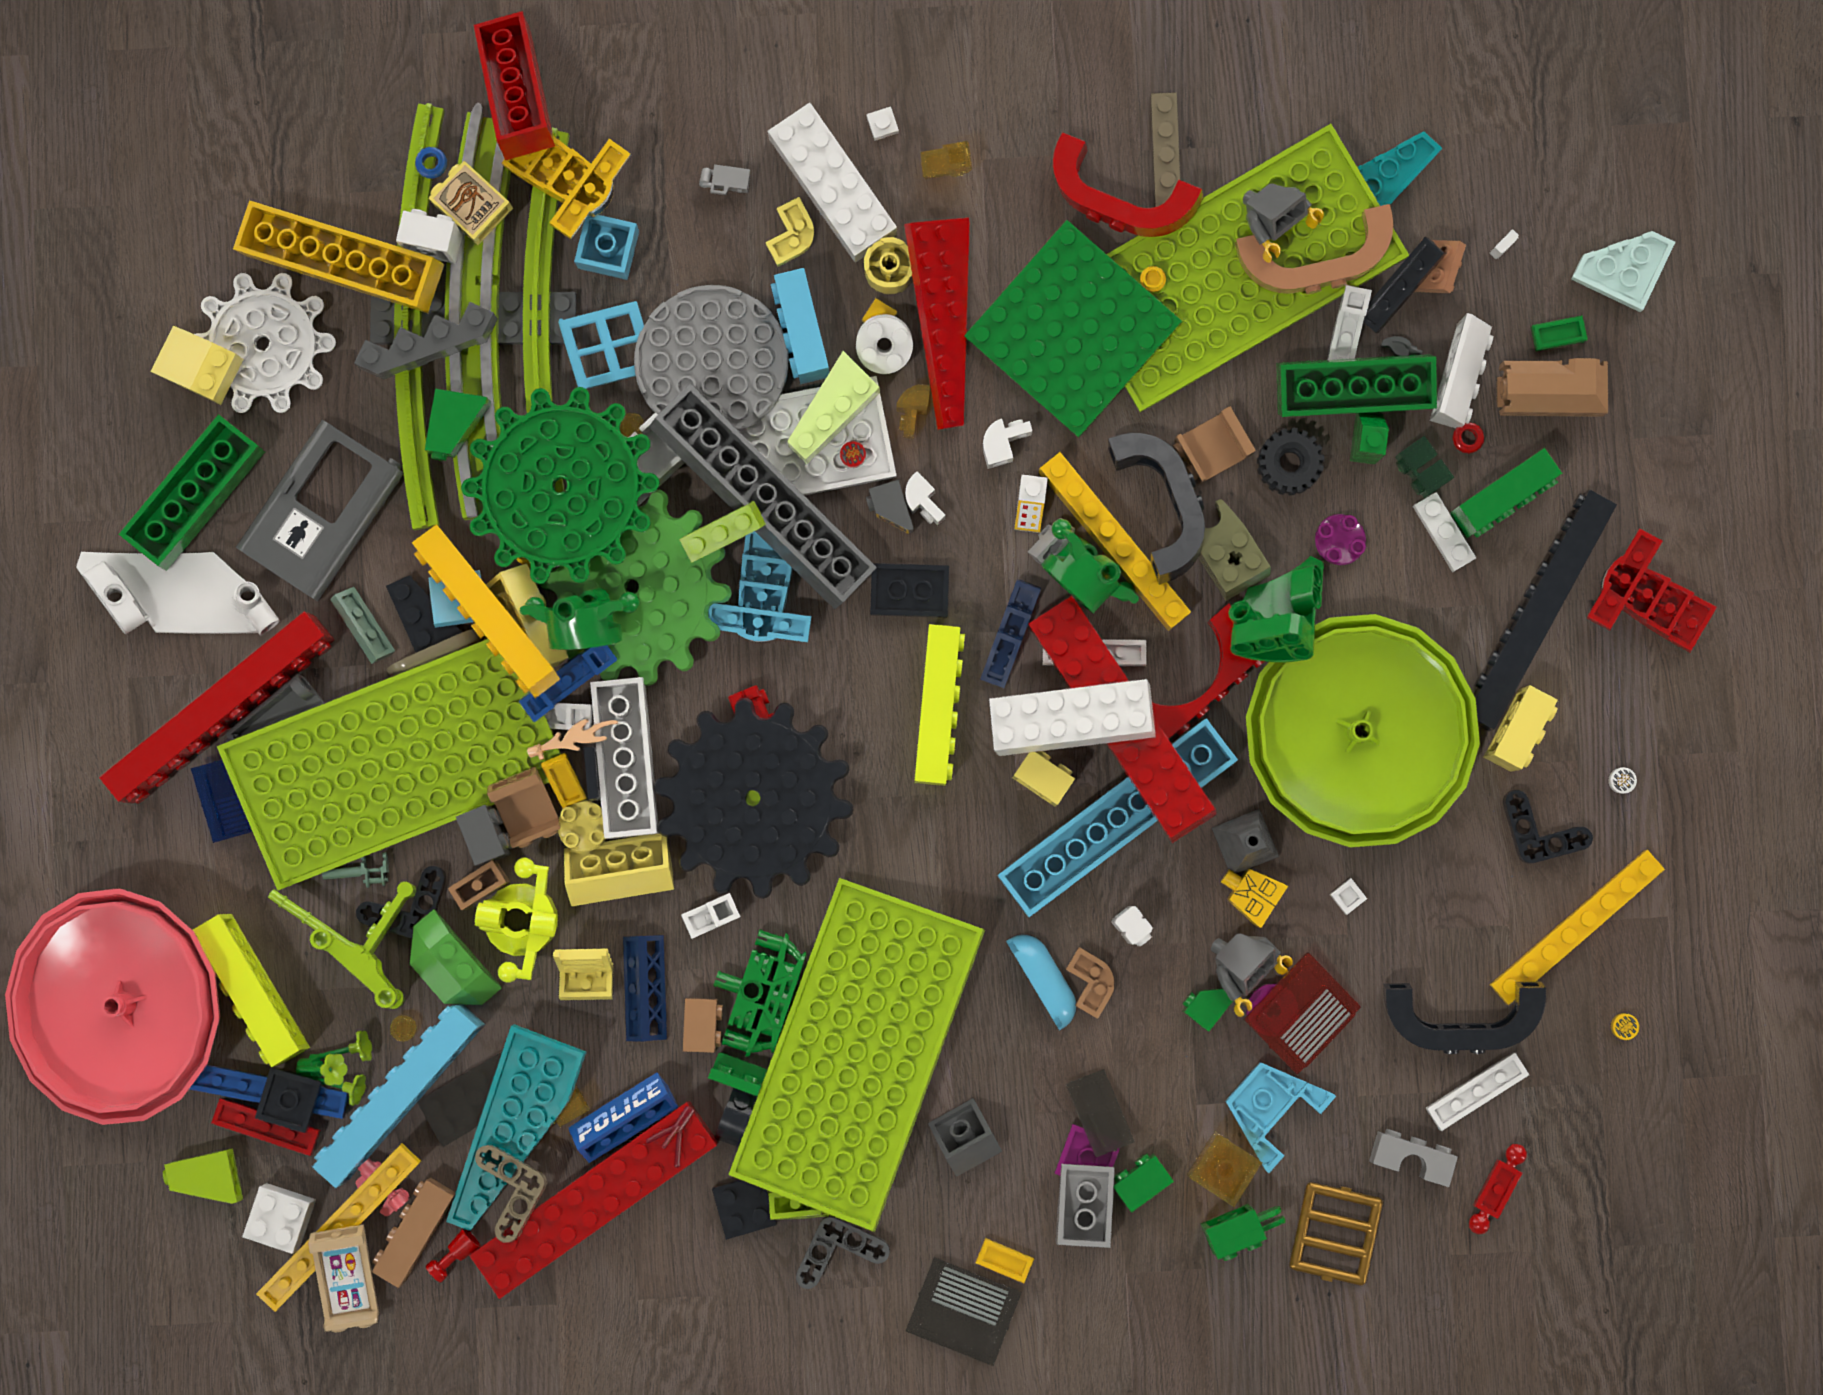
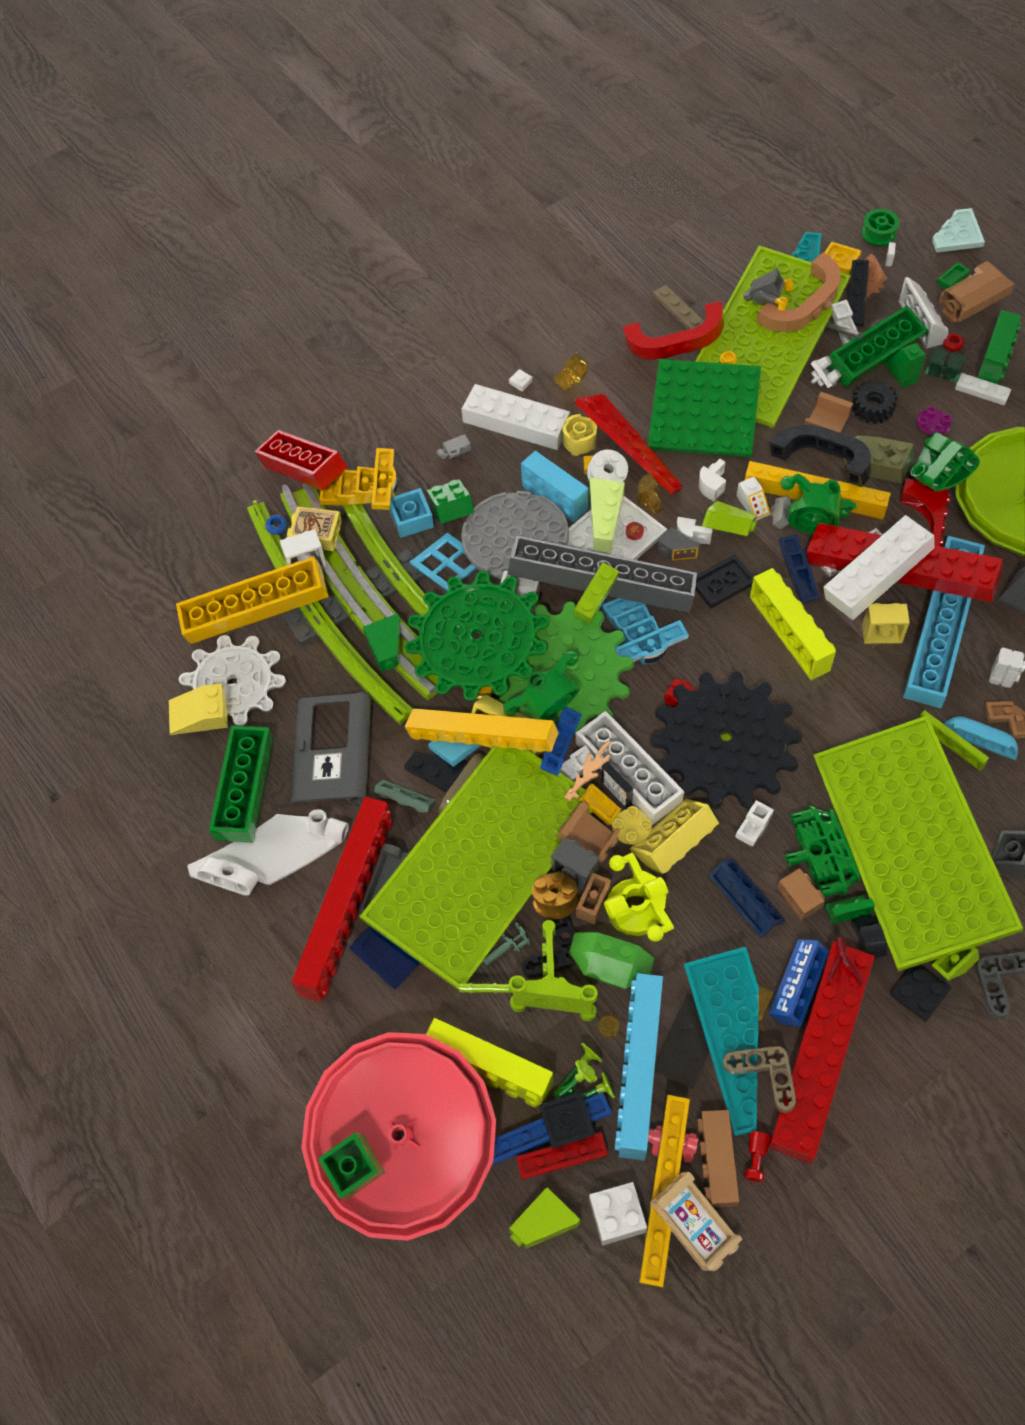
camera: 30 degrees left, 25 degrees down
dark grey brick [354,302,498,380] -> none
light yellow plate [553,949,613,1000] -> none
light yellow plate [765,197,814,267] -> none
none -> green brick [318,1132,385,1199]
none -> green brick [426,479,474,524]
none -> pearl gold wheel [532,872,578,919]
none -> lime slope [702,501,757,536]
none -> white hips [811,356,841,388]
none -> yellow plate [824,242,862,275]
none -> flat silver bar [826,322,863,339]
none -> green wheel [861,209,900,246]
none -> lime tile [919,710,989,771]

